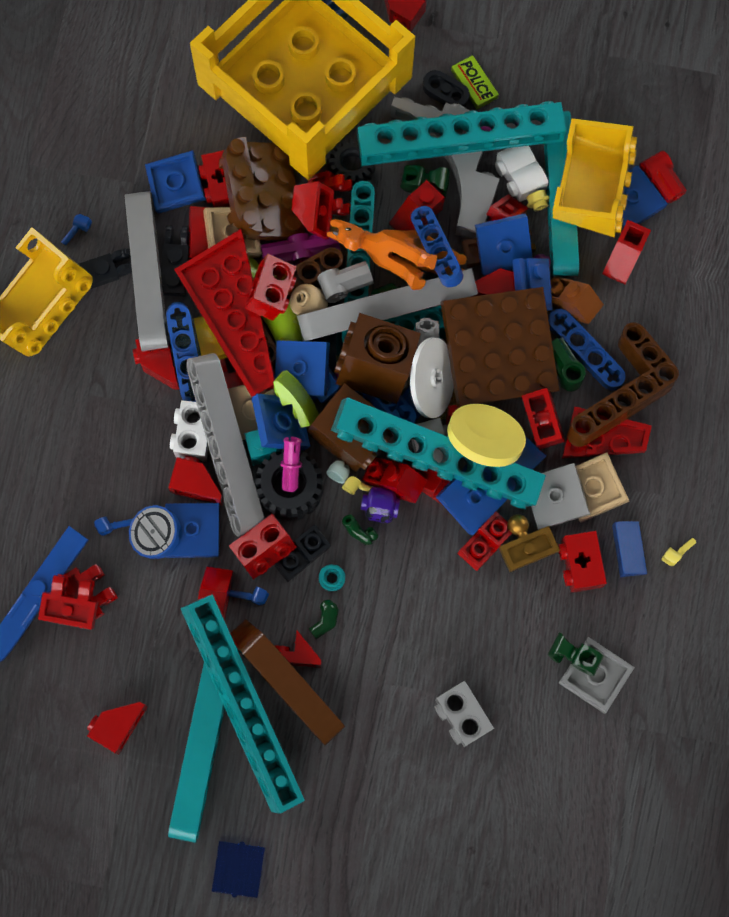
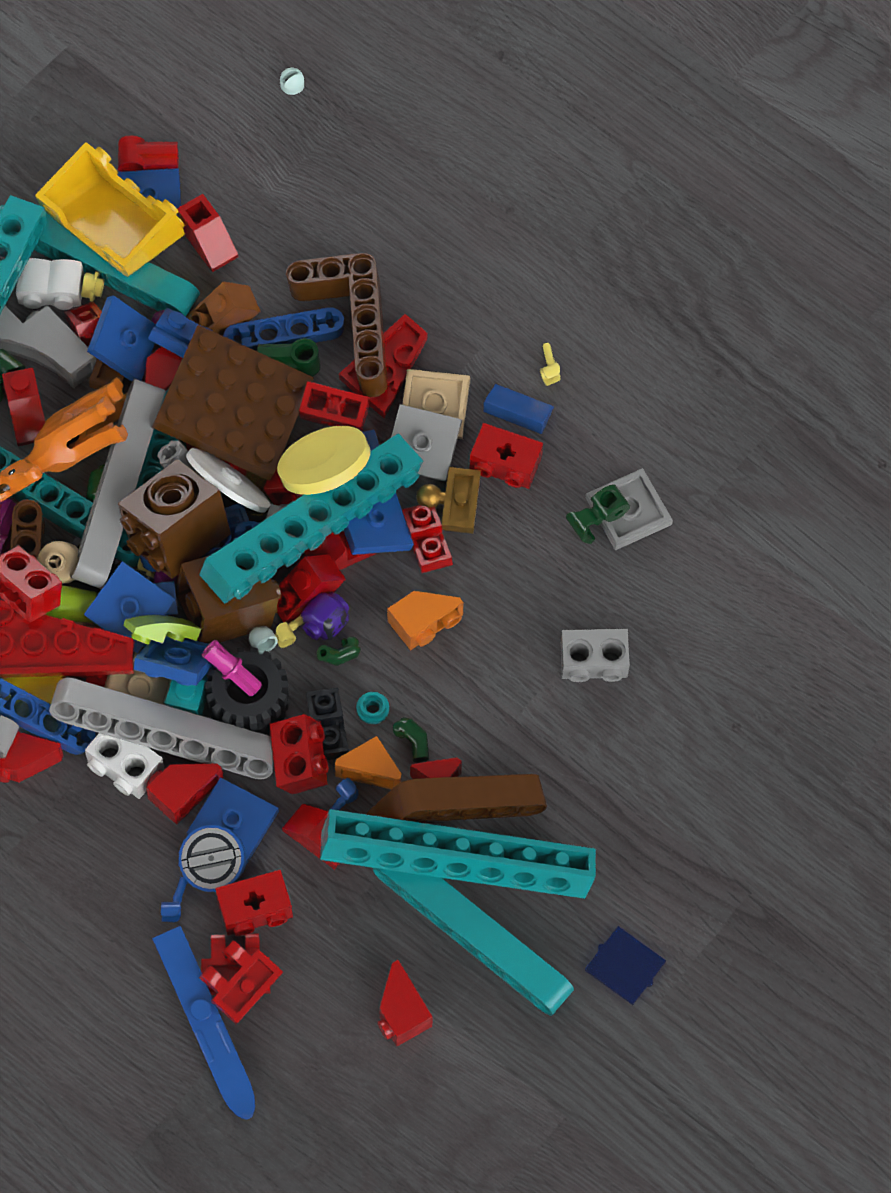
camera: 60 degrees left, 10 degrees down
light grey piece [317,261,374,303] -> none
blue beam [411,206,464,287] -> none
none -> red brick [215,869,293,937]
none -> orange slope [335,736,402,790]
none -> orange slope [387,591,464,650]

